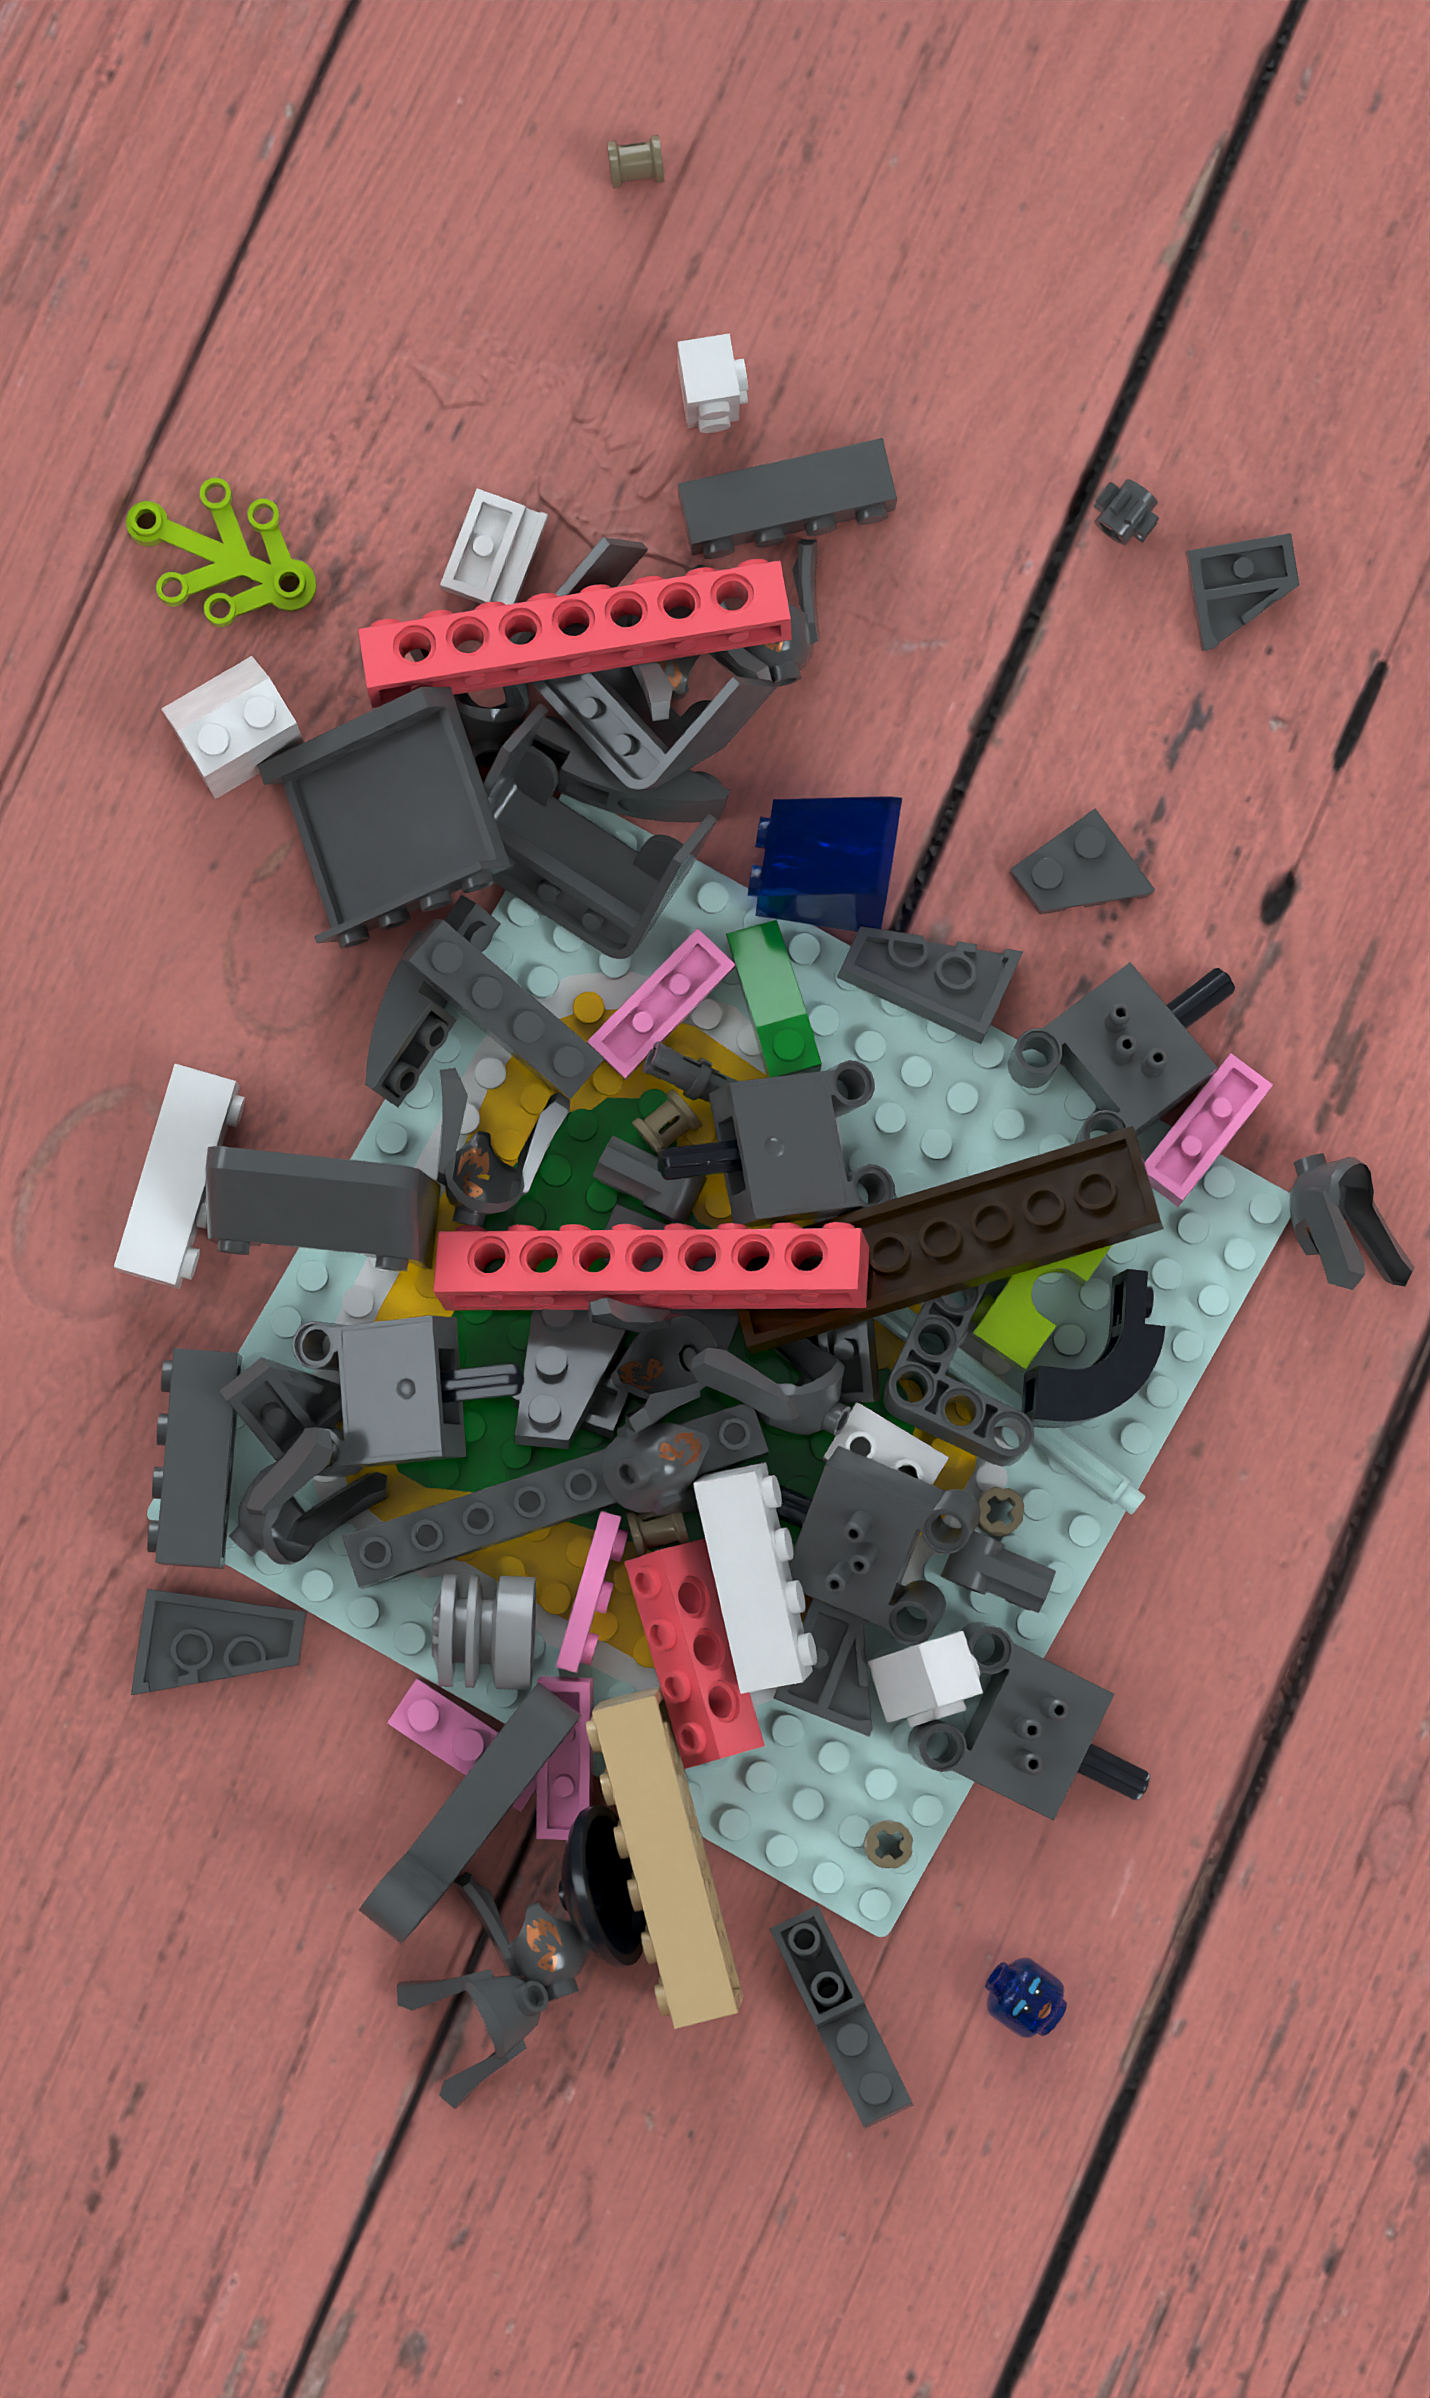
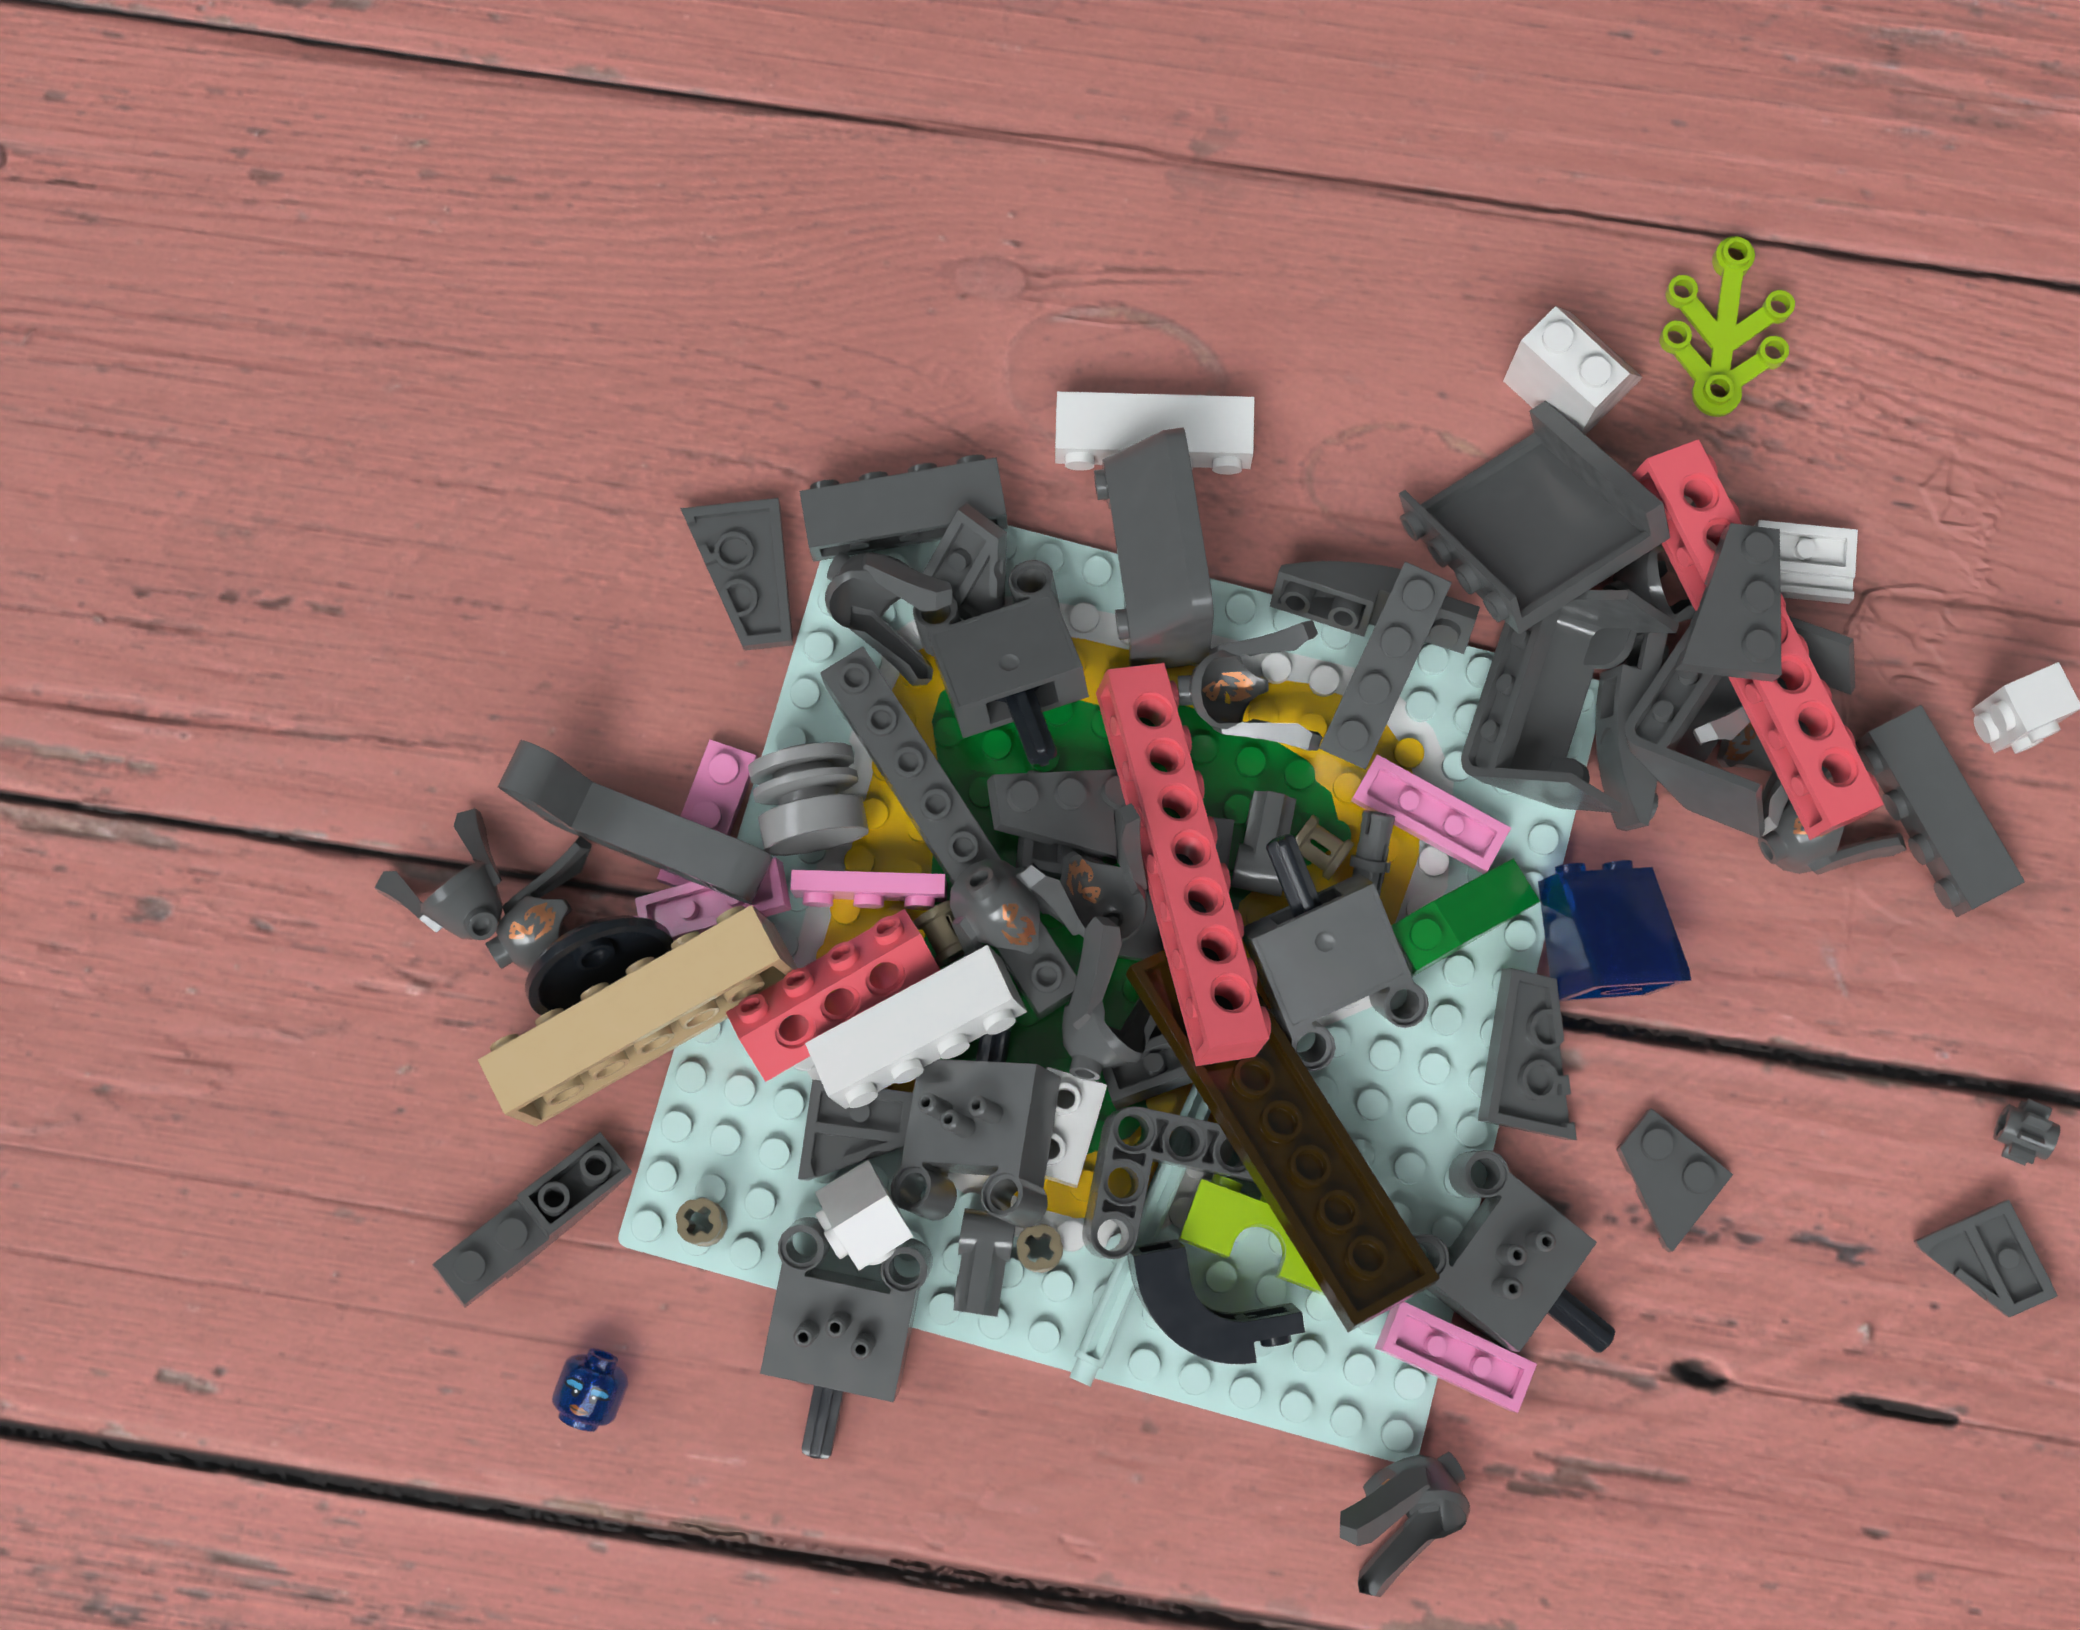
camera: 80 degrees right, 5 degrees down
none -> dark grey wing [1674,523,1782,682]

